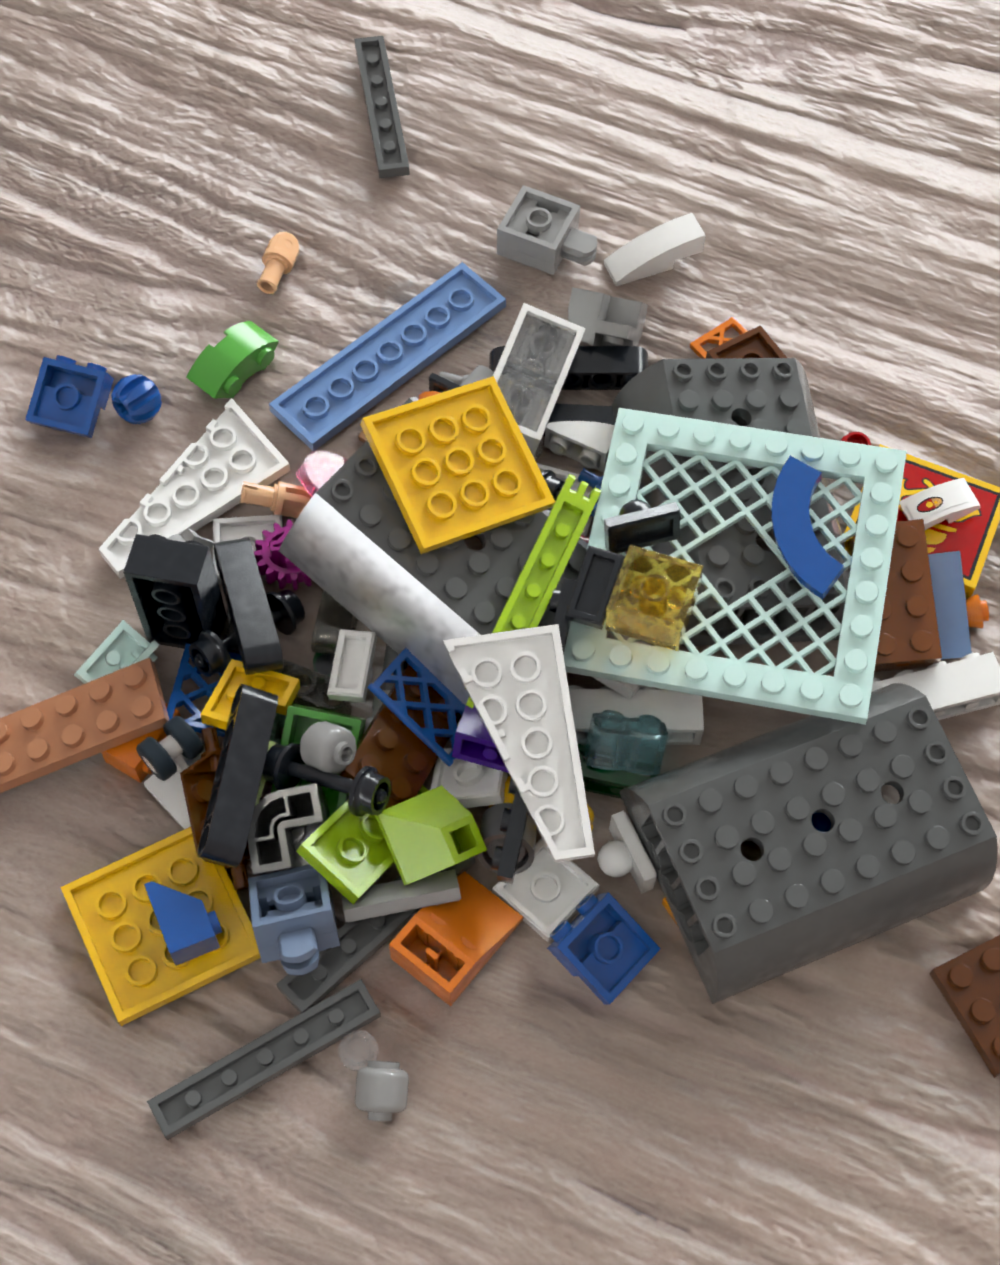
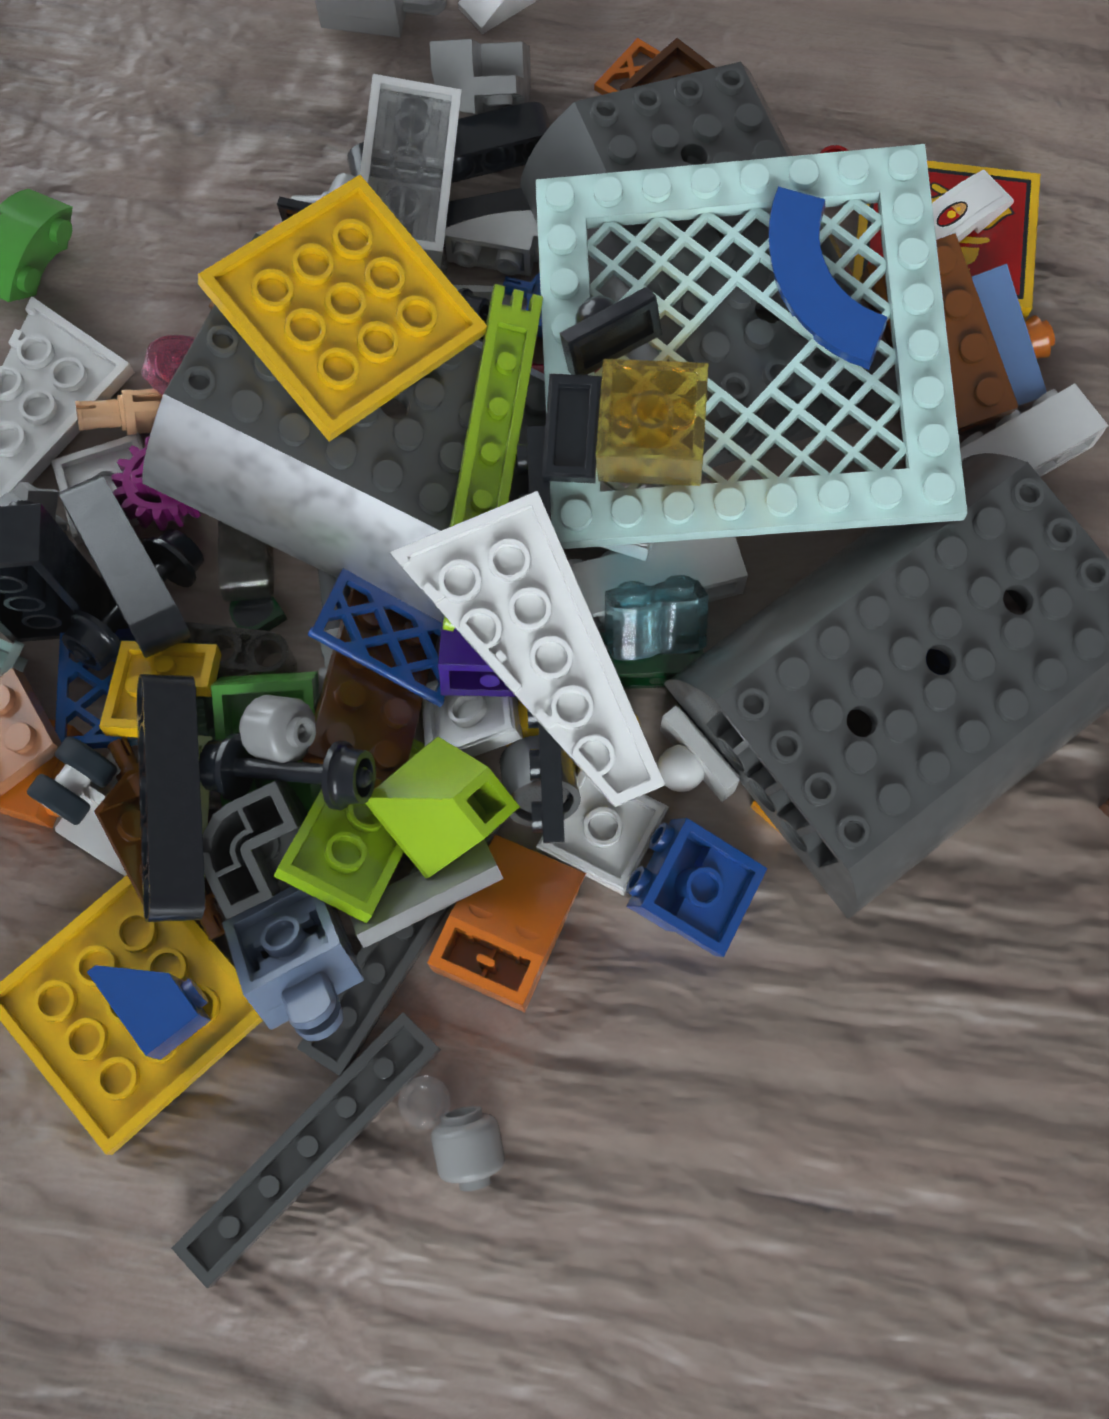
camera: 10 degrees left, 10 degrees up
light nougat arm [257,232,300,294] -> none
medium blue plate [269,262,506,452] -> none
white tile [327,629,377,703] -> none

